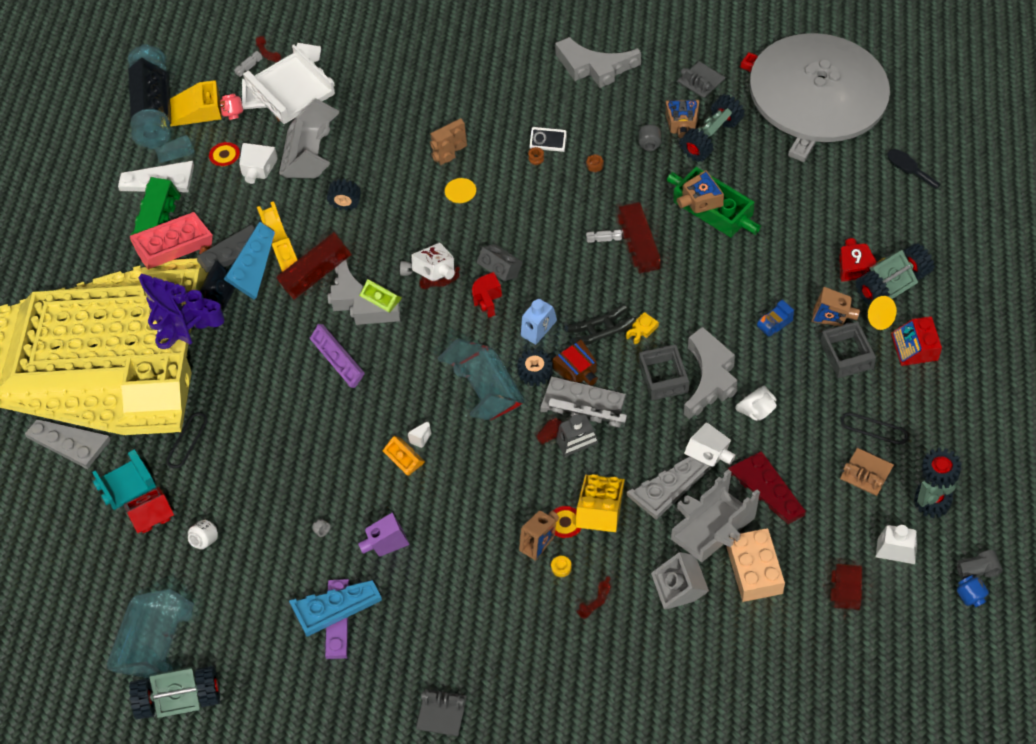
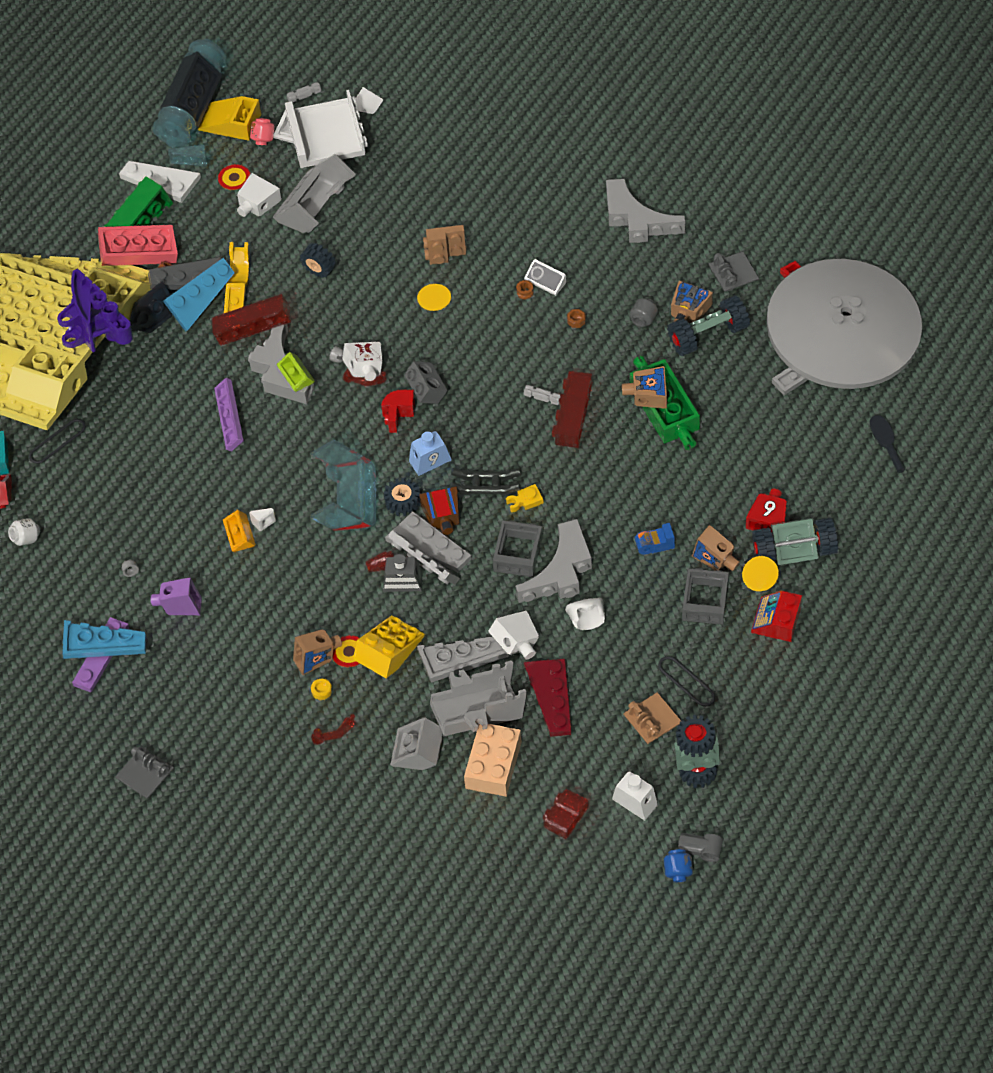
camera: 25 degrees right, 0 degrees up
clear red piece [256,36,281,62] -> none

